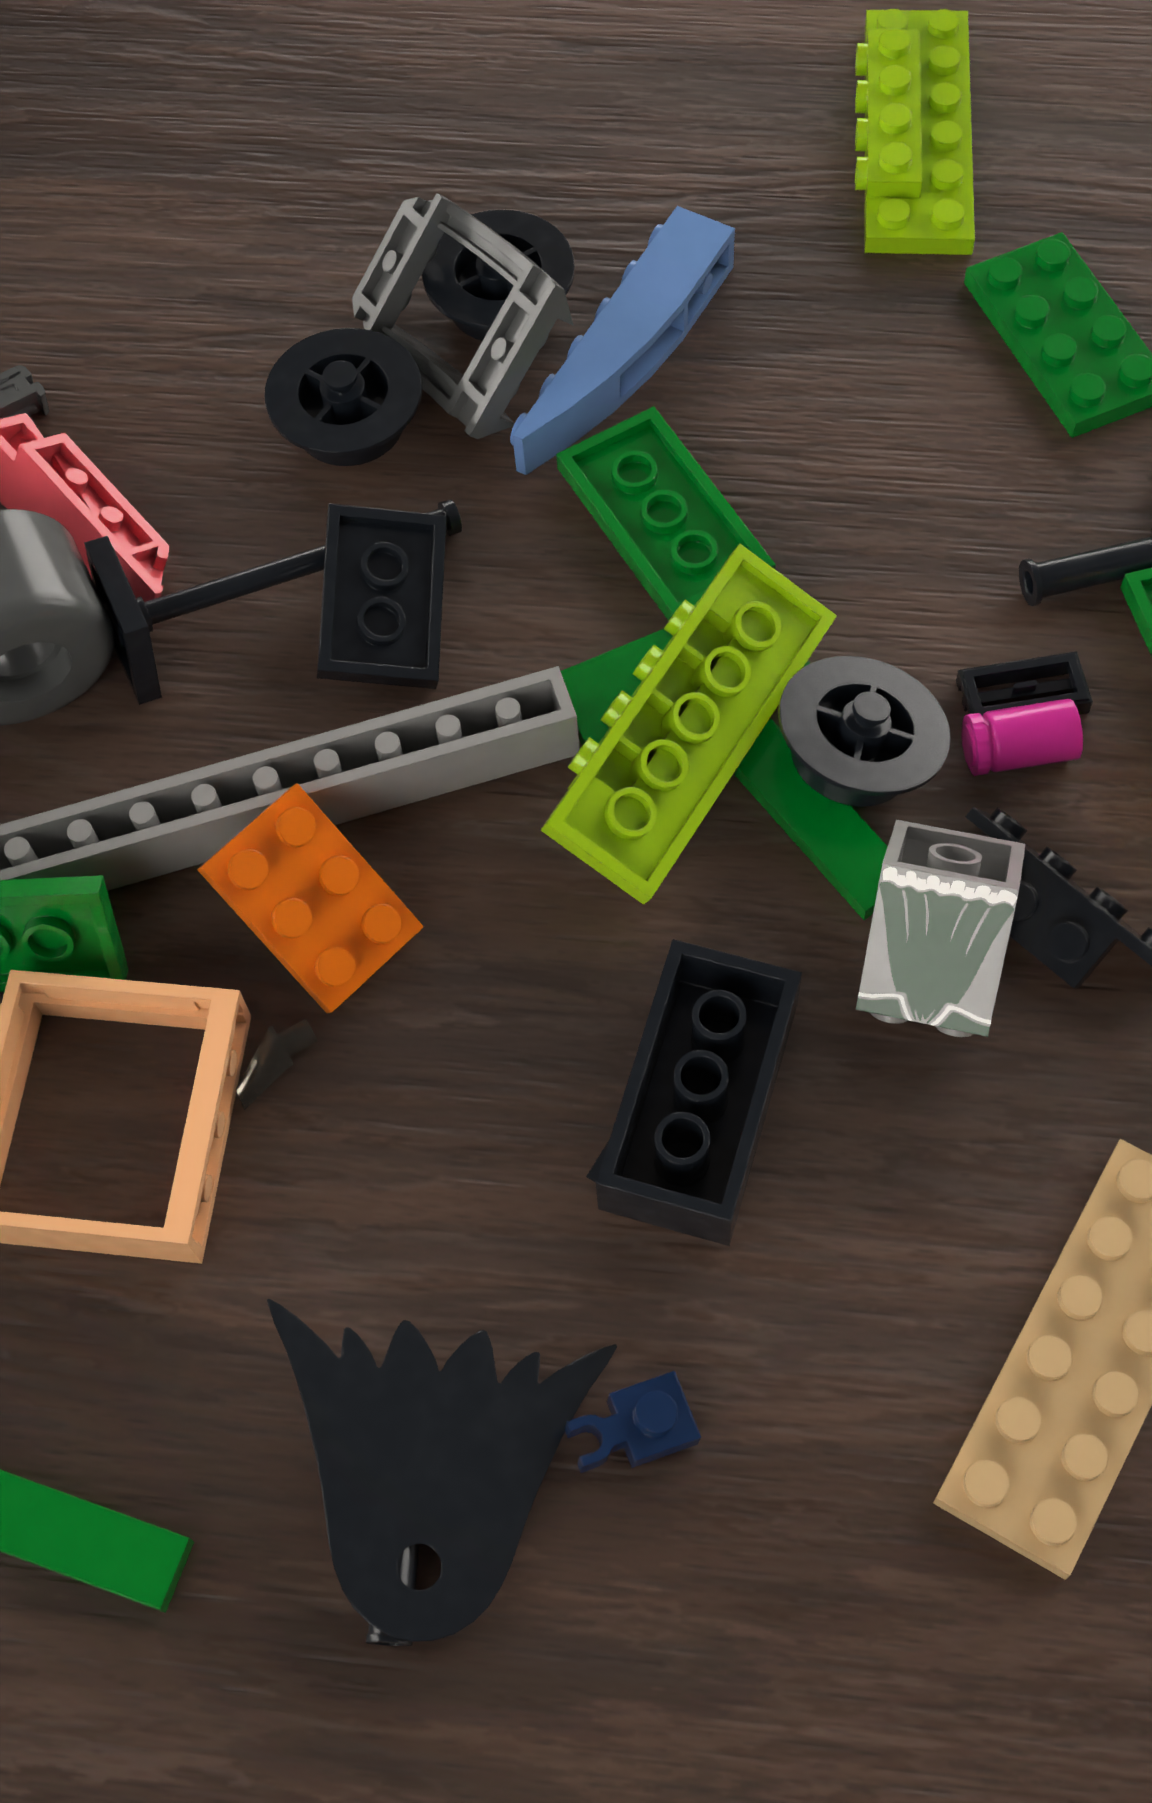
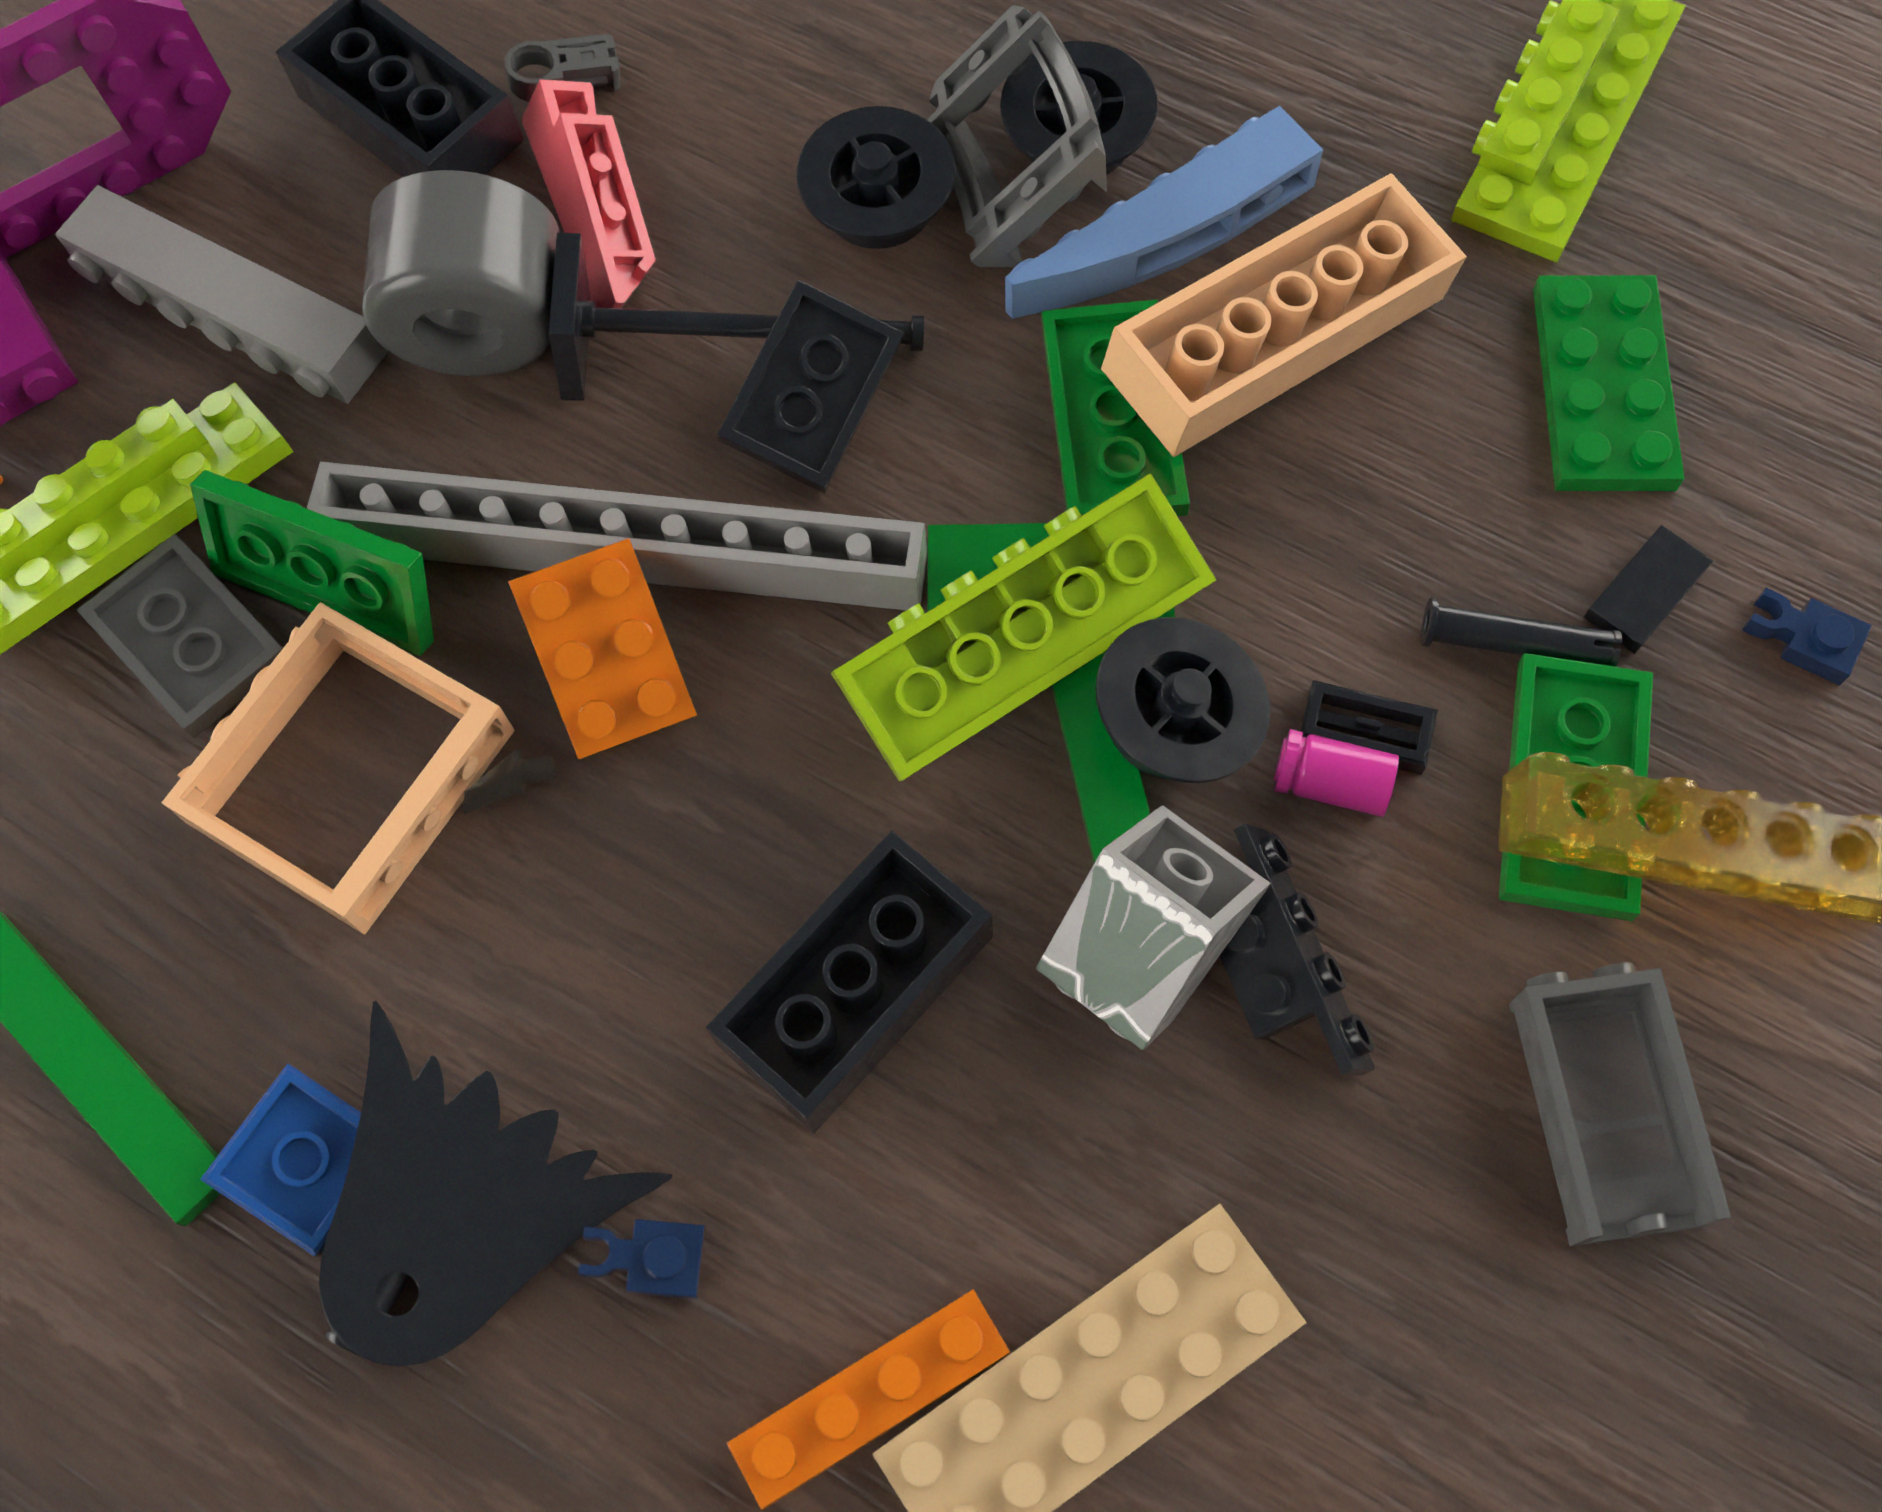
camera: 25 degrees right, 5 degrees up
none -> blue tile [200,1064,361,1257]
none -> orange plate [727,1289,1010,1510]
none -> light nougat brick [1101,173,1467,457]

